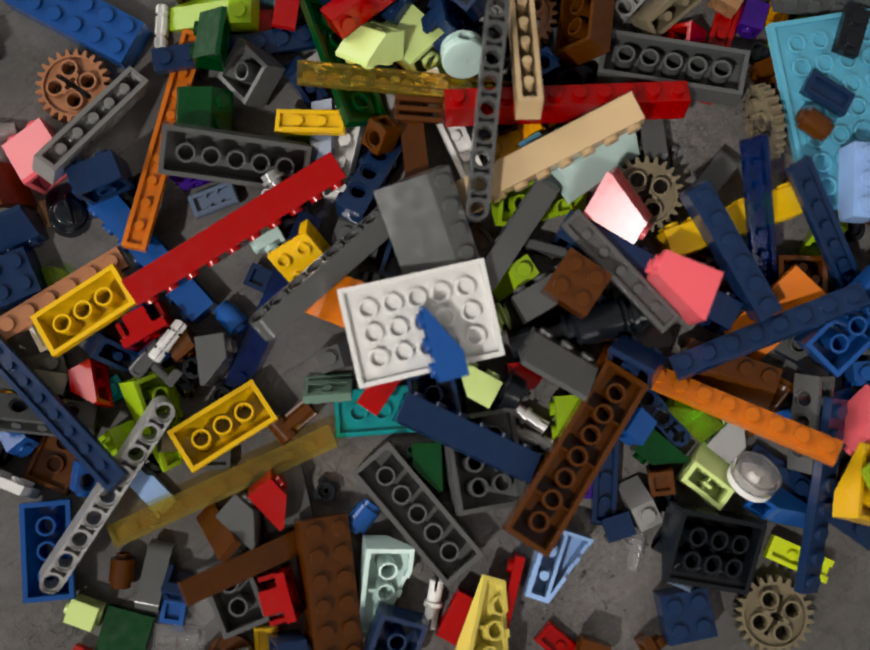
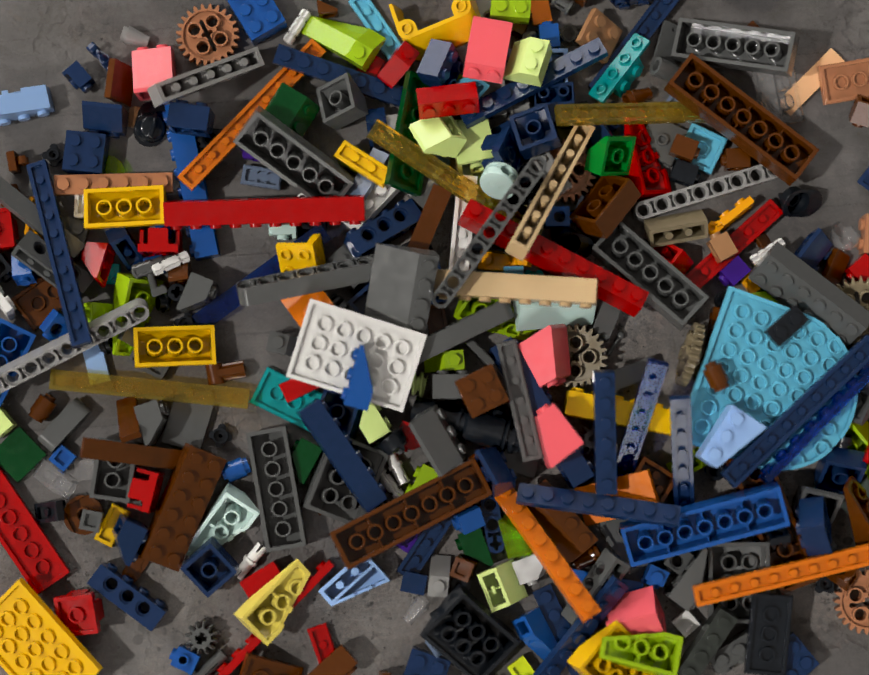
camera: 25 degrees right, 0 degrees up
dark blue panel [160,564,193,604] -> none
dark green slope [190,6,231,72] -> none
blue brick [213,300,249,335] -> none
dark blue plate [243,263,276,294] -> none
red slope [247,469,288,531] -> none
light grey plate [261,168,285,189] -> none
sand green plate [302,373,353,404] -> none
reddish brown brick [361,114,402,156] -> none
reddish brown tile [394,95,444,124] -> none
clear piece [727,451,782,503] -> none
dark blue tile [799,70,856,118] -> none

